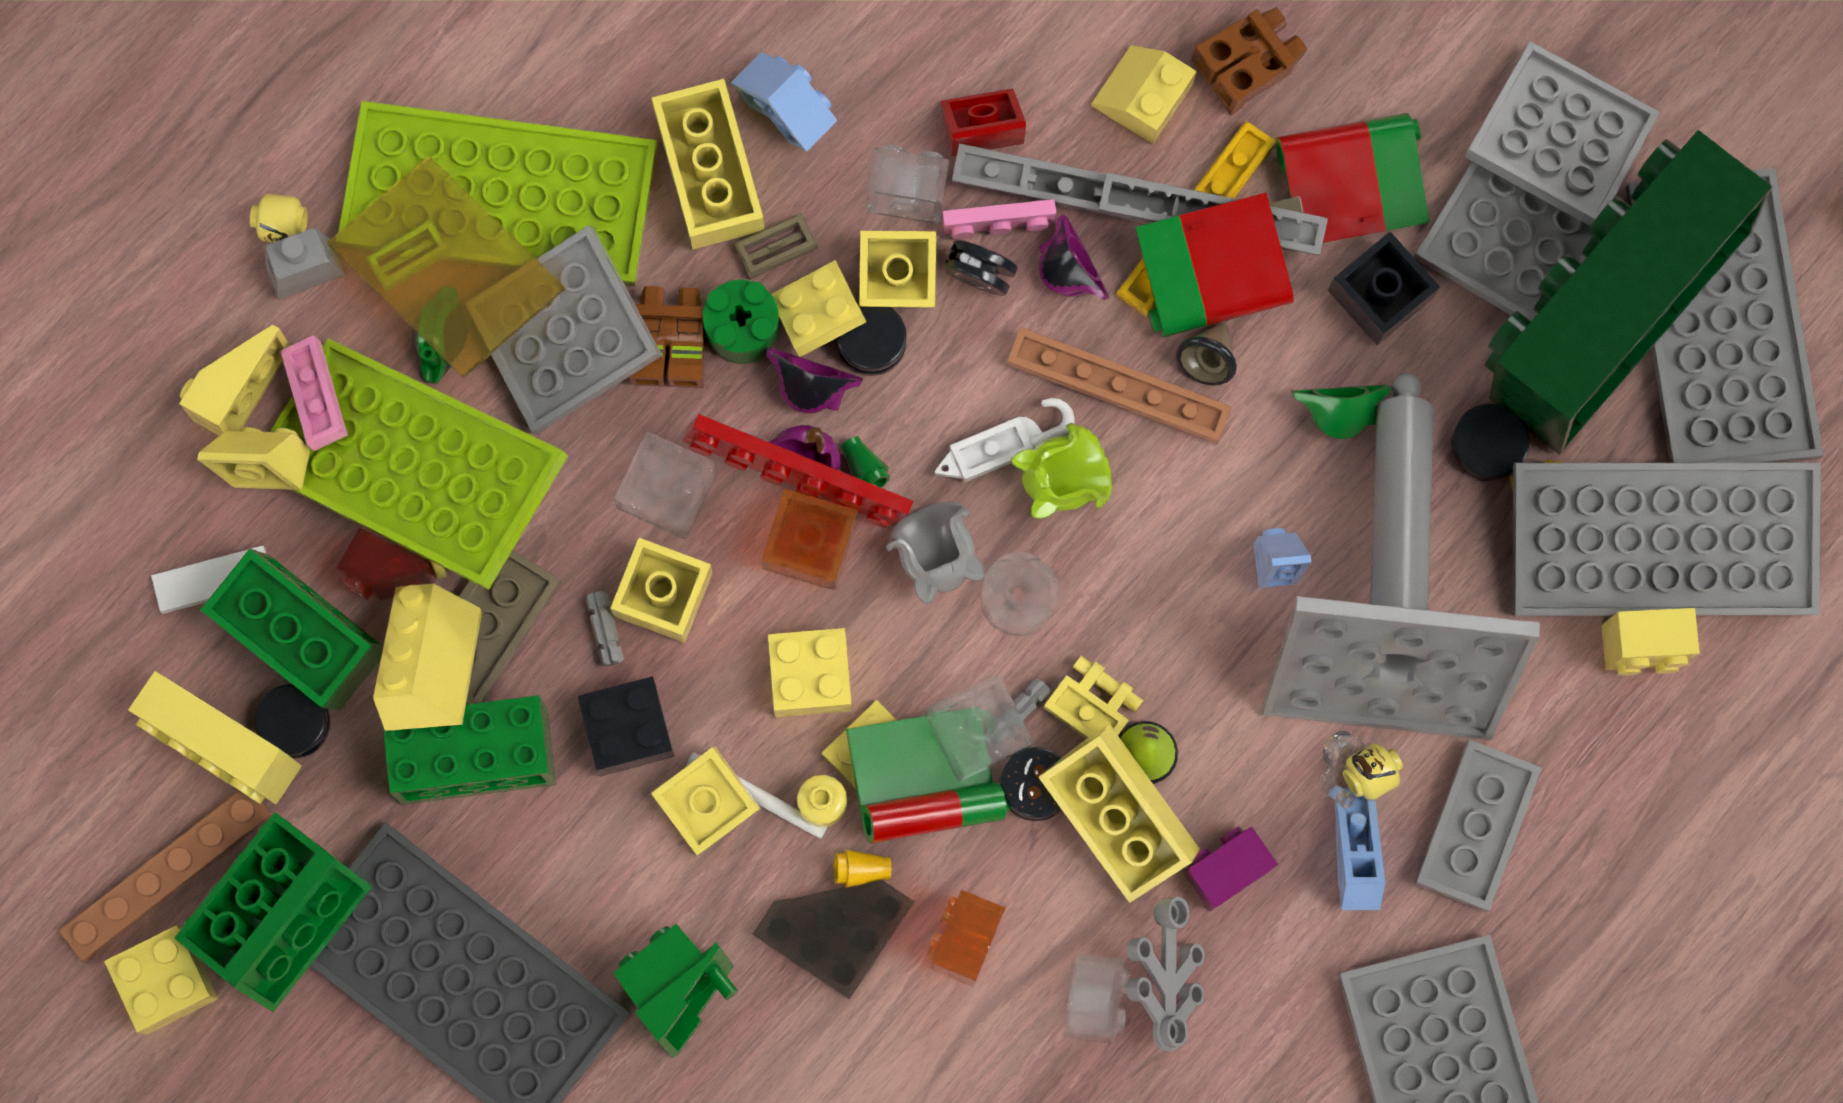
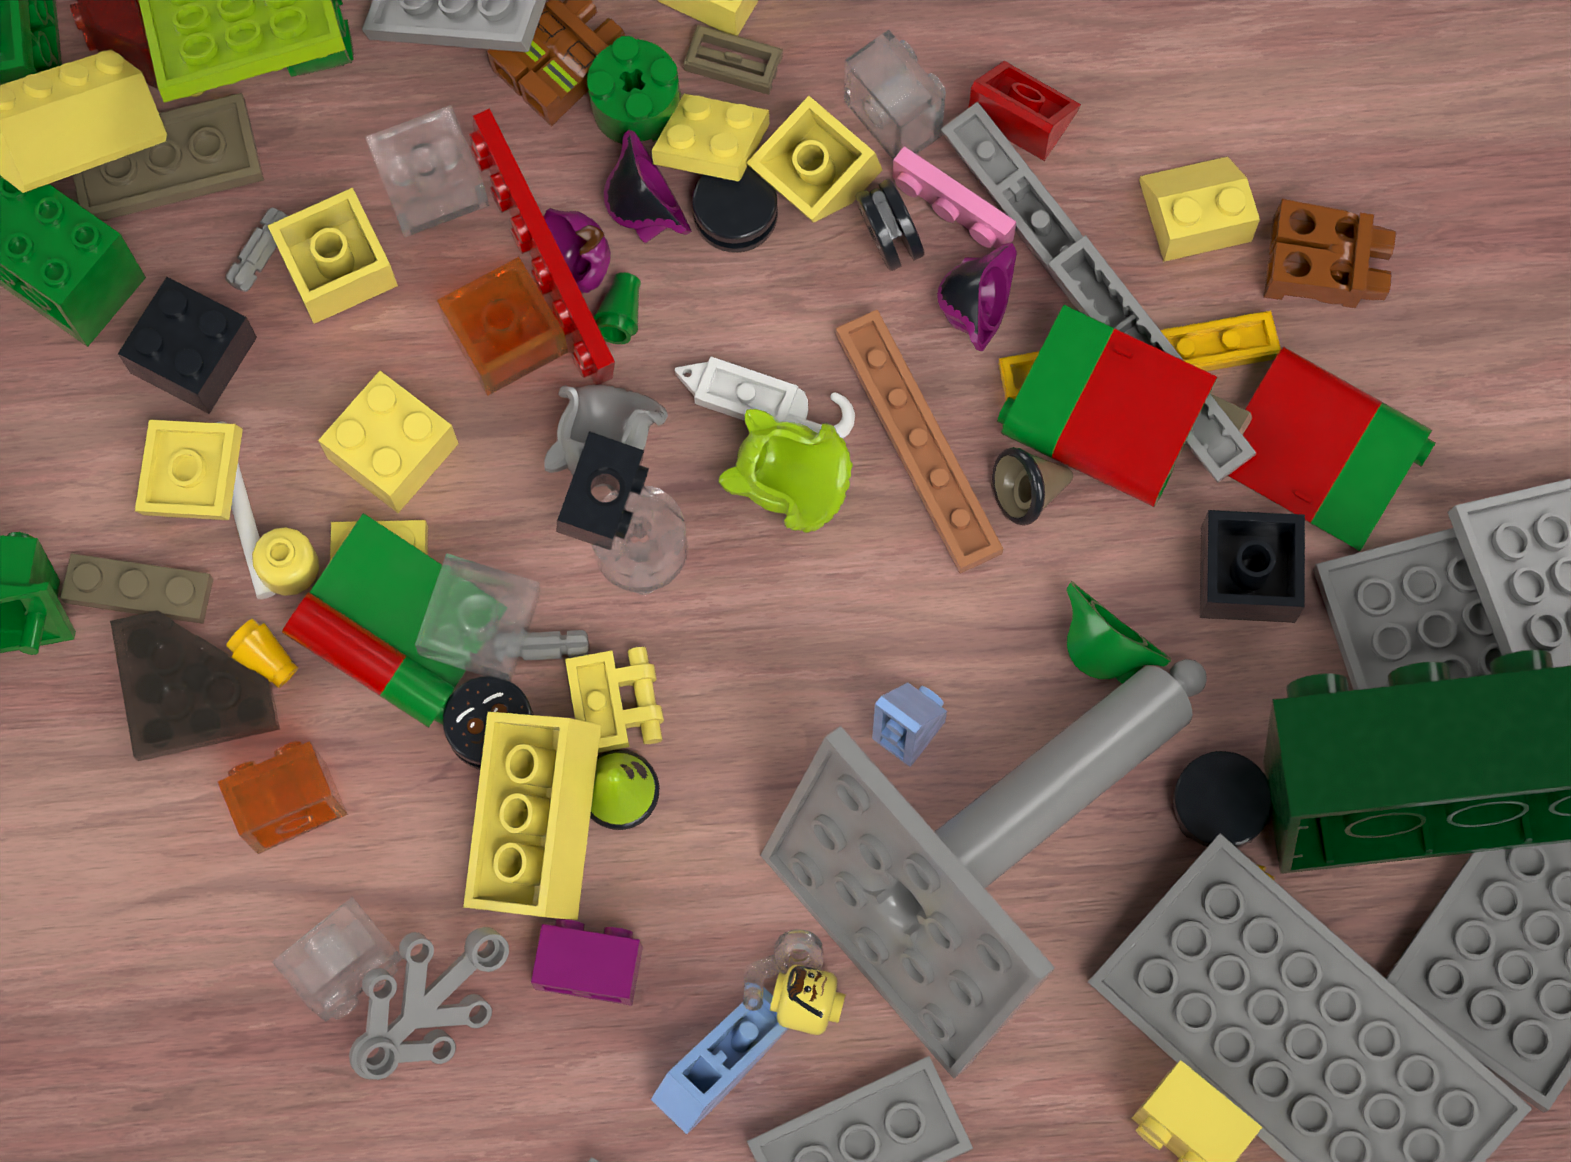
camera: 50 degrees right, 5 degrees down
none -> dark tan plate [60,553,213,624]
none -> black brick [556,431,649,551]

